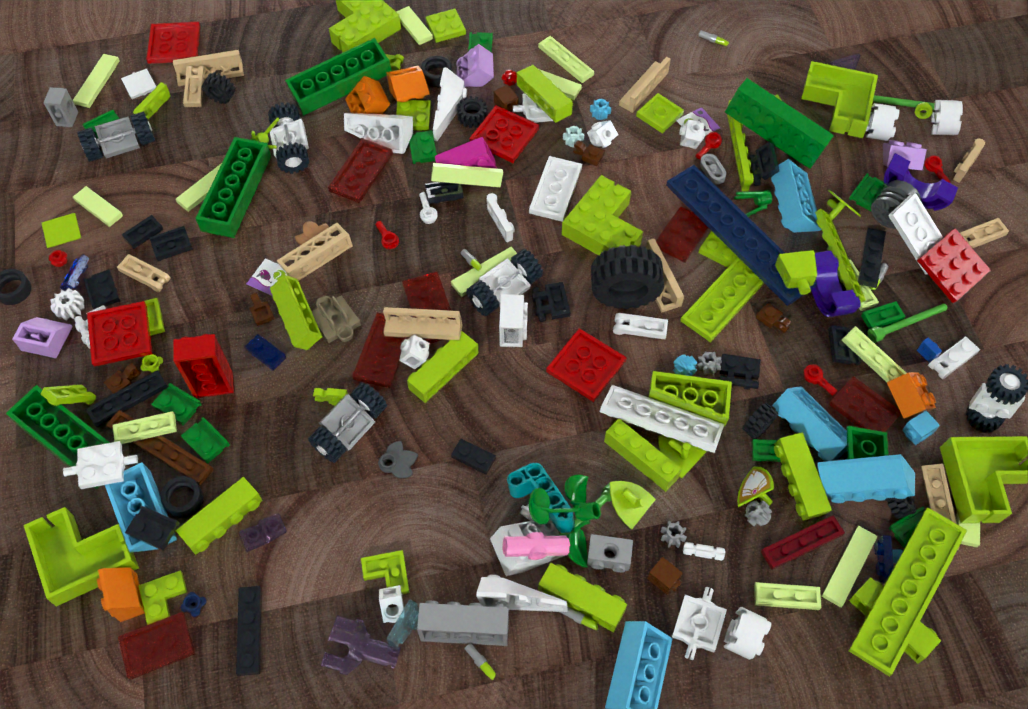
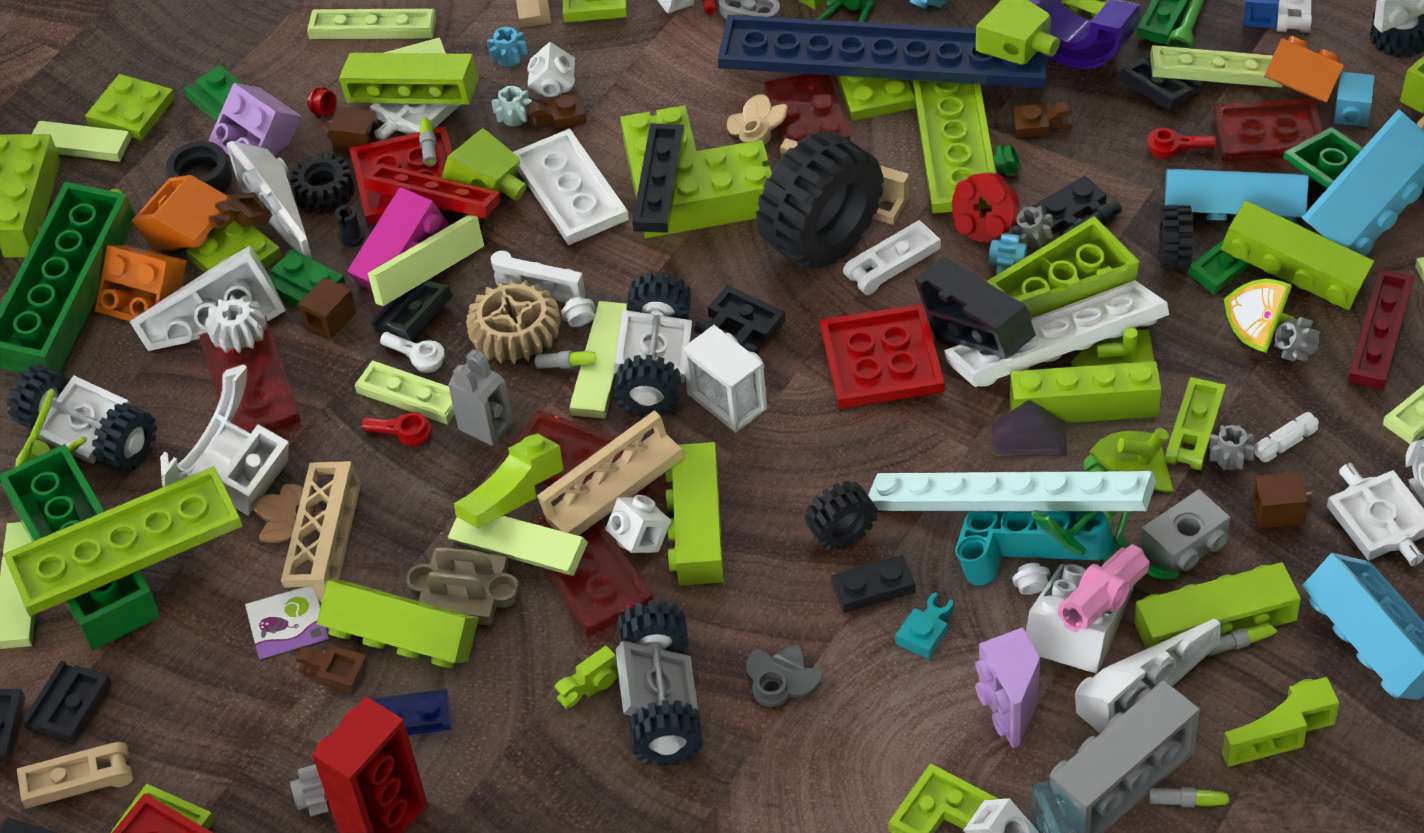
camera: 40 degrees left, 10 degrees down
none -> lime plate [3,466,242,617]
none -> white piece [160,364,289,516]
none -> white gear [205,295,266,354]
none -> reddish brown plate [208,192,273,229]
none -> reddish brown brick [298,277,357,339]
none -> black pin [335,205,365,248]
none -> yellowish green tile [355,360,455,425]
none -> red plate [364,163,500,218]
none -> light grey piece [419,117,437,166]
none -> lime torso [441,128,527,201]
none -> light grey hinge [448,349,514,446]
none -> yellowish green tile [448,516,588,576]
none -> lime slope [454,433,563,529]
none -> tan gear [466,279,561,365]
none -> white plate [561,297,595,327]
none -> black plate [632,123,685,233]
none -> tan plate [727,94,788,145]
none -> black tyre [804,481,878,550]
none -> light aqua plate [868,471,1156,511]
none -> teal plate [895,592,953,659]
none -> black wedge [914,256,1036,359]
none -> red plate [952,172,1020,242]
none -> lavender slope [975,627,1040,748]
none -> clear purple slope [992,400,1067,456]
none -> green plate [993,144,1021,177]
none -> lime plate [1165,377,1226,471]
none -> lime slope [1222,677,1339,767]

